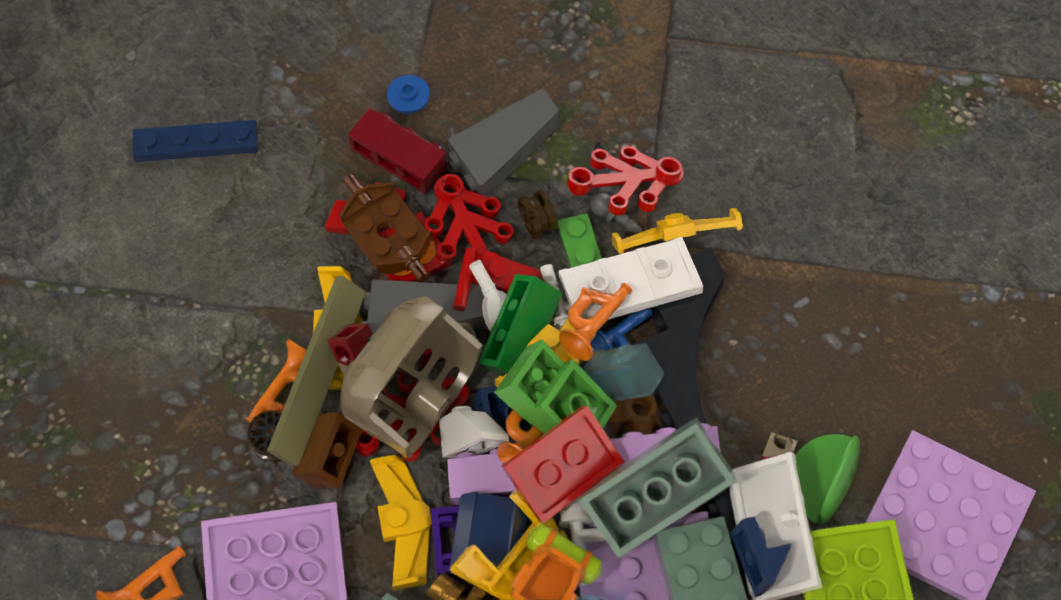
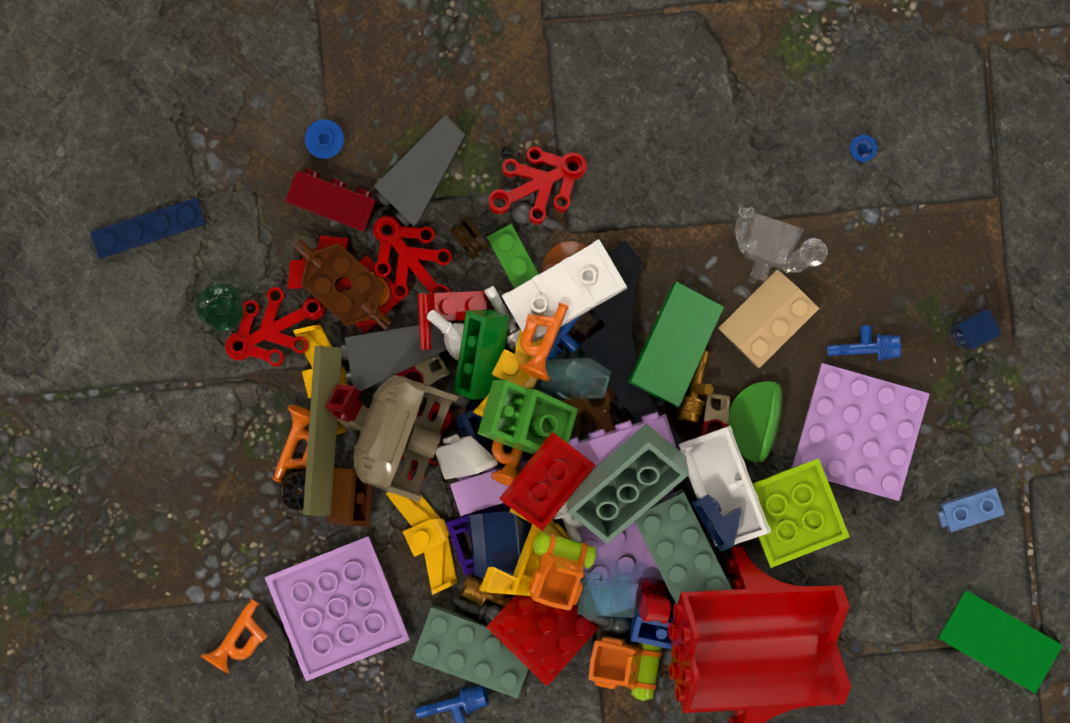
camera: 20 degrees left, 25 degrees up
yellow plate [612,208,743,254] -> none
none -> clear green hair [195,283,245,332]
none -> red plant [225,287,326,367]
none -> green tile [628,282,724,407]
none -> pearl gold piece [676,351,713,424]
none -> tan slope [718,269,819,368]
none -> clear torso [734,199,828,282]
none -> blue piece [827,325,901,362]
none -> blue tile [849,134,878,163]

